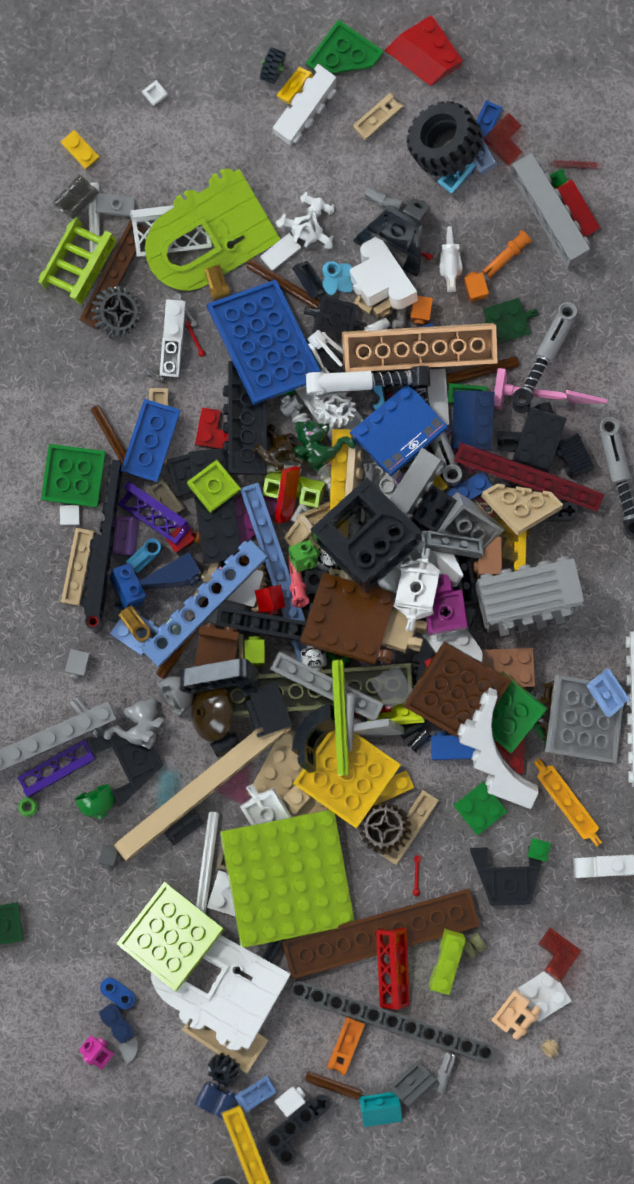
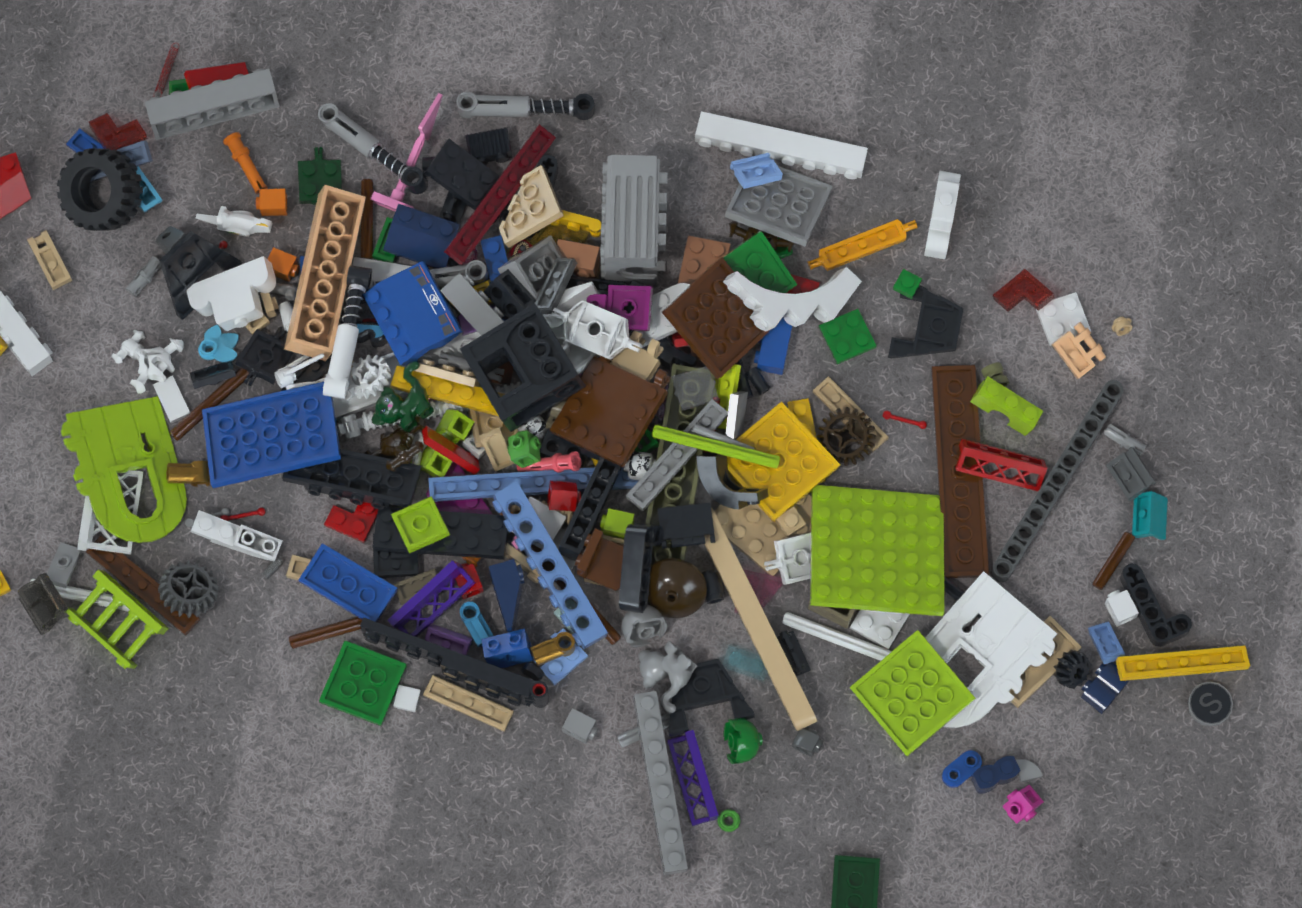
camera: 80 degrees left, 10 degrees down
orange plate [327,1017,365,1075] -> none

